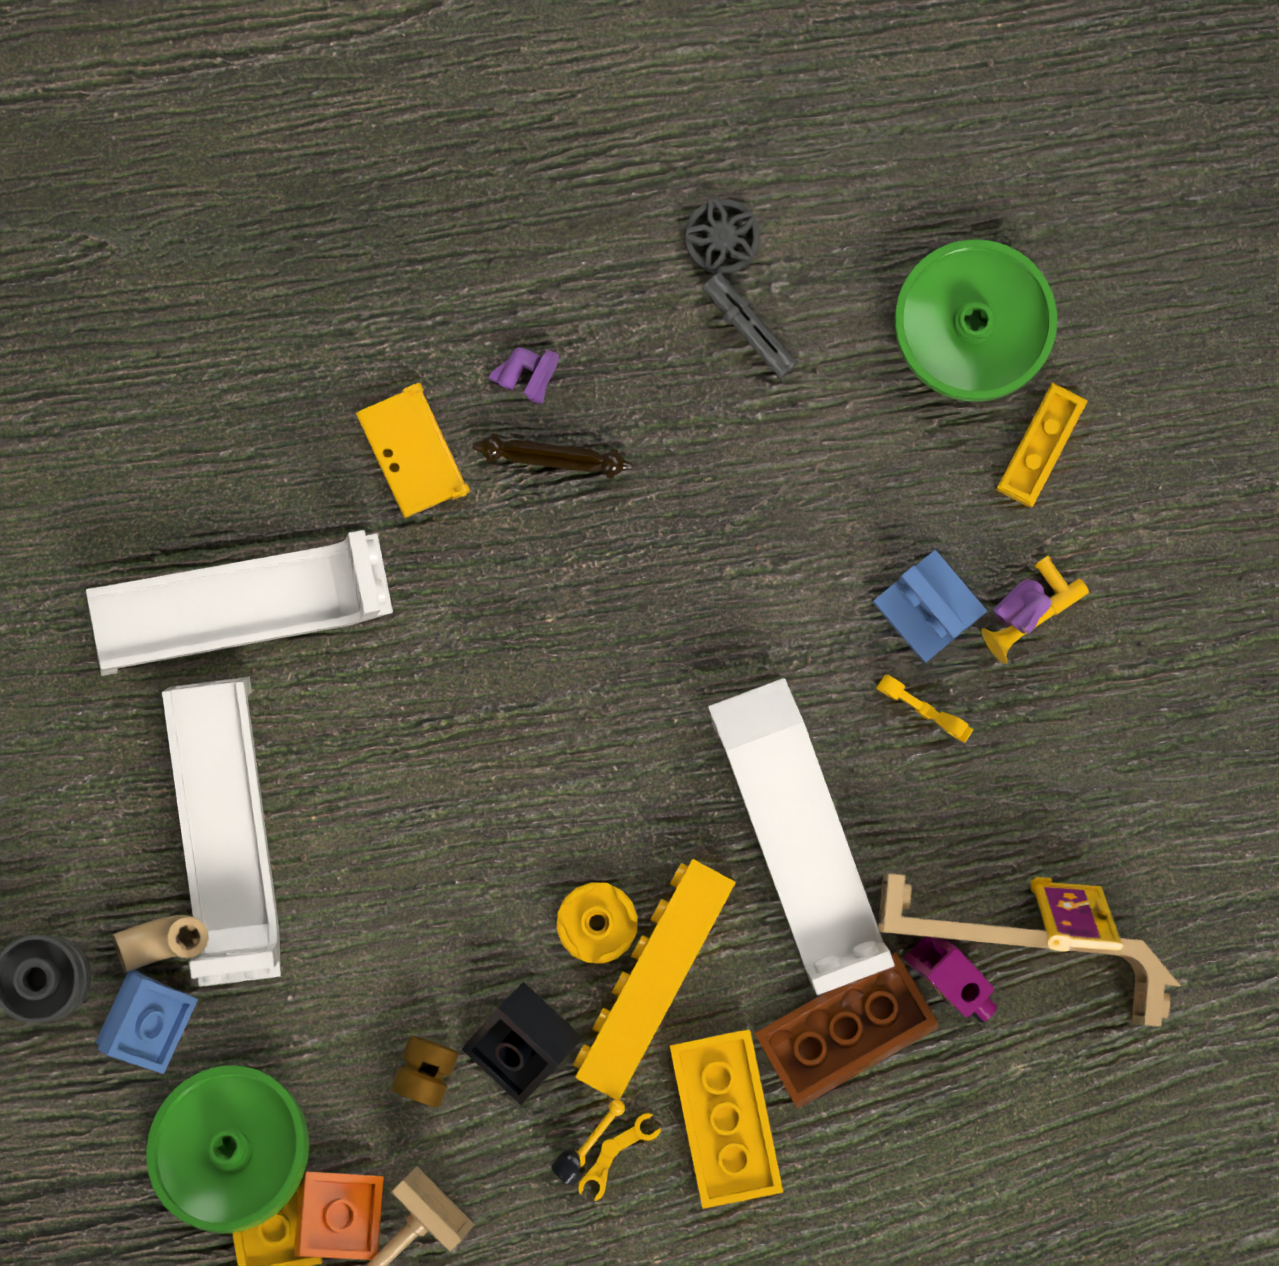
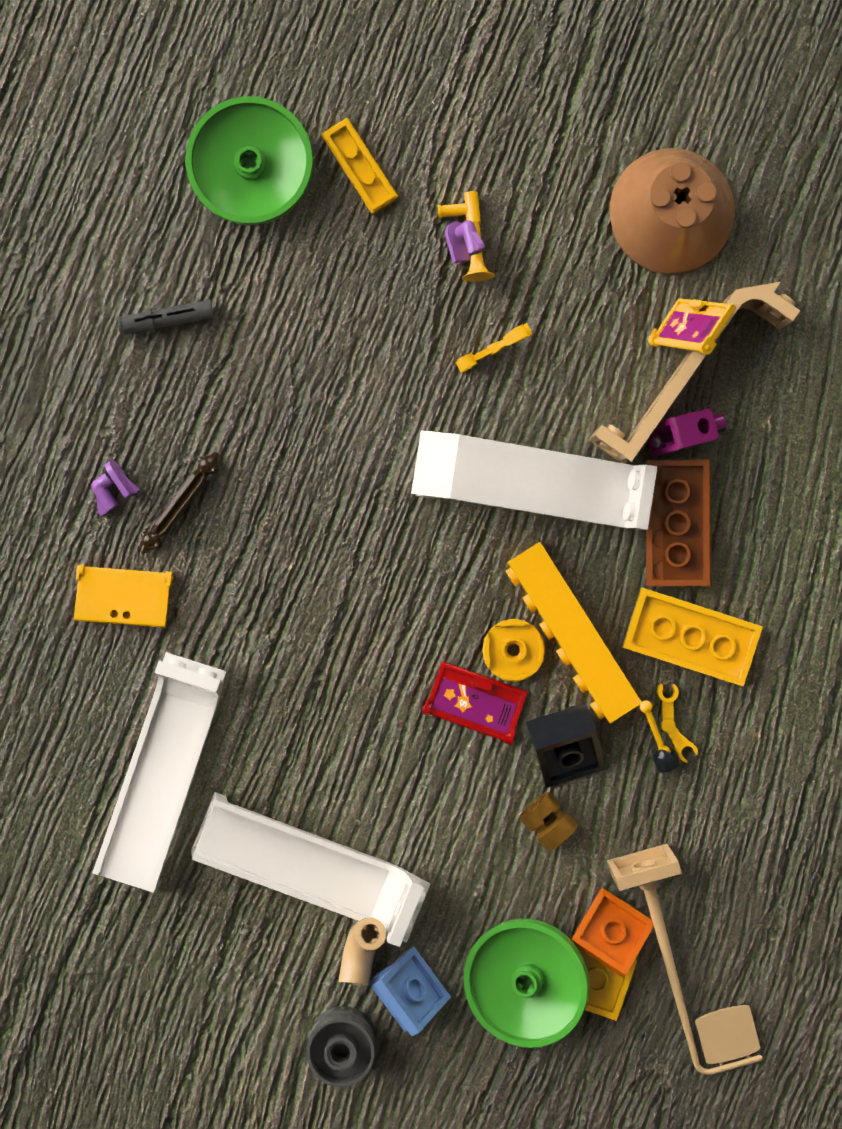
camera: 65 degrees left, 5 degrees up
dark grey wheel [685,199,760,275] -> none
medium blue bracket [873,549,987,664] -> none
none -> door [422,661,528,745]
none -> medium nougat cone [609,148,735,274]

